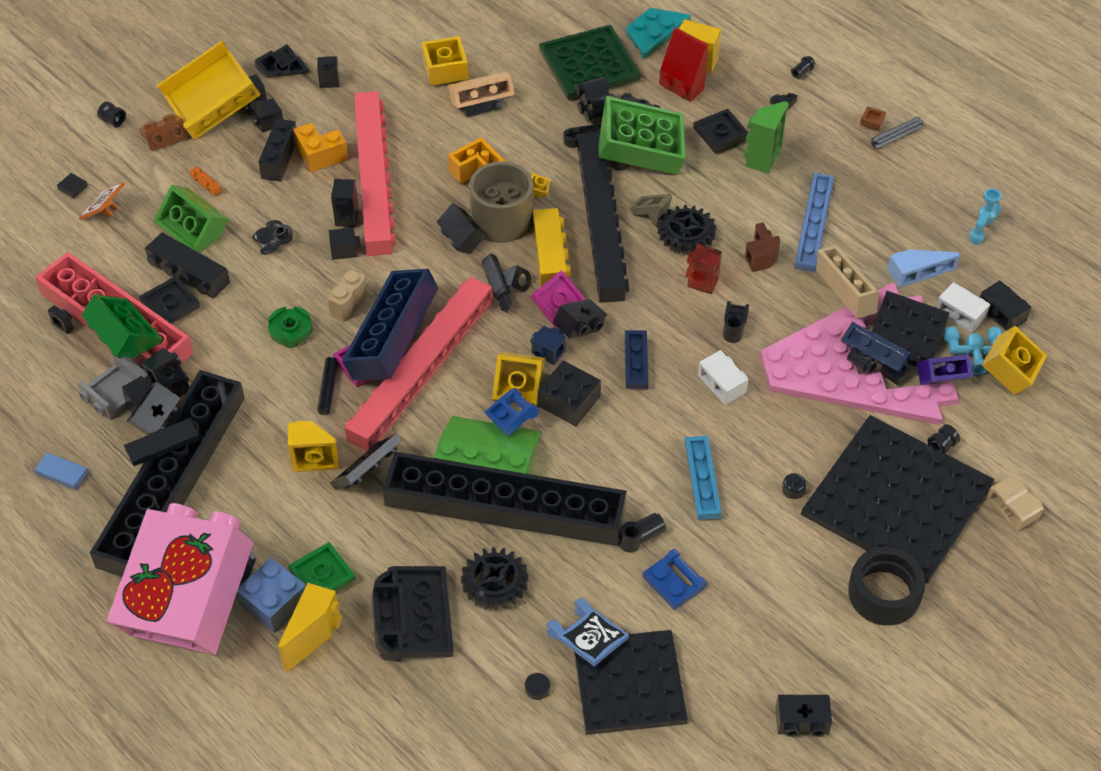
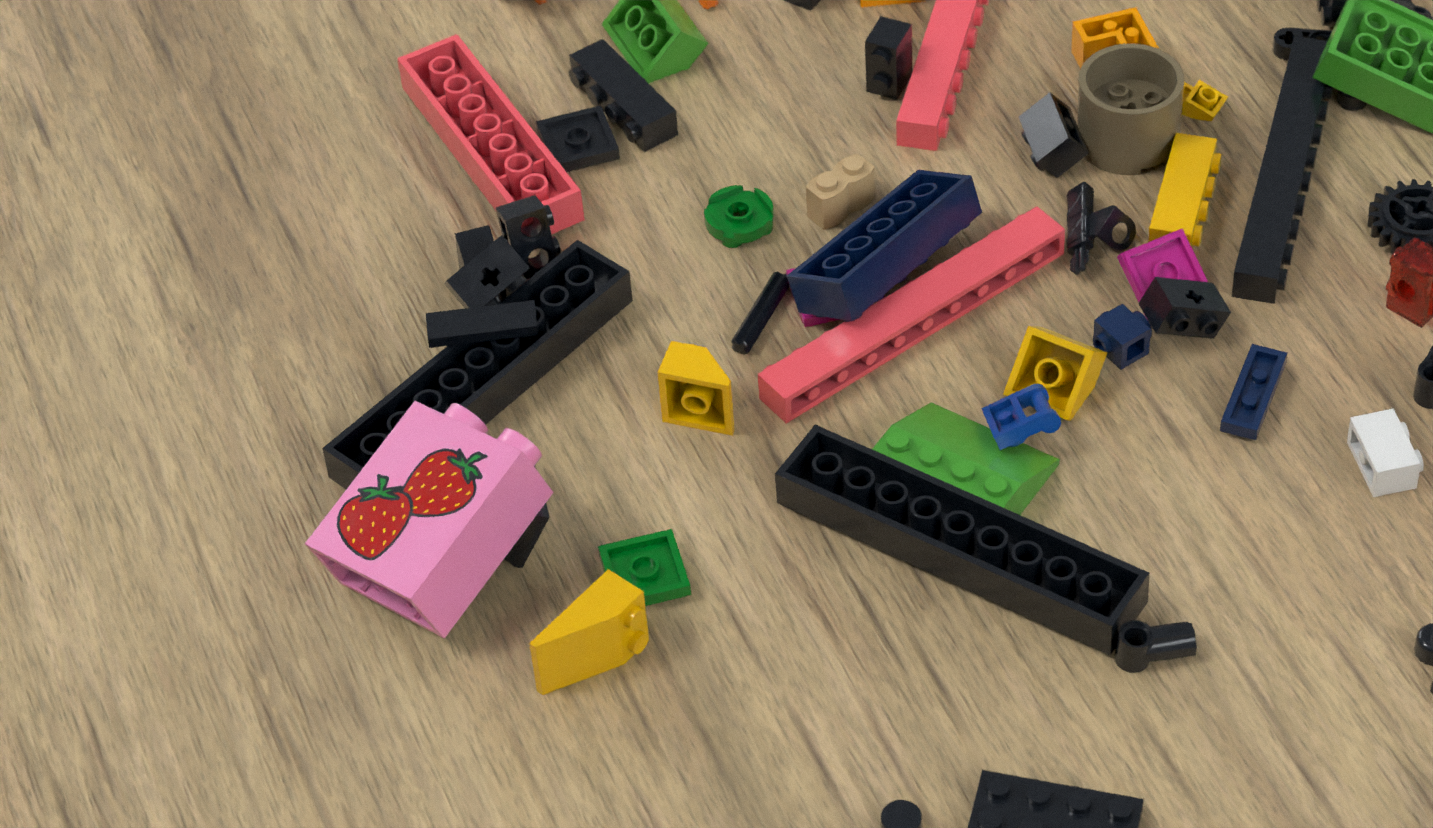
camera: 25 degrees right, 5 degrees down
medium blue tile [34,453,88,490] -> none
black plate [47,305,74,334] -> none
light grey panel [78,355,152,420] -> none
green slope [81,294,163,358] -> none
medium blue brick [236,558,306,632] -> none
black plate [252,220,293,254] -> none
black brick [329,227,361,260] -> none
black plate [330,434,402,490] -> none
black plate [372,566,454,662] -> none
black gear [461,547,529,611] -> none
black brick [538,360,601,427] -> none
flag [546,598,629,666] -> none
dark tan slope [630,194,672,227] -> none
blue plate [643,549,708,610] -> none
dark azure plate [684,436,721,520] -> none

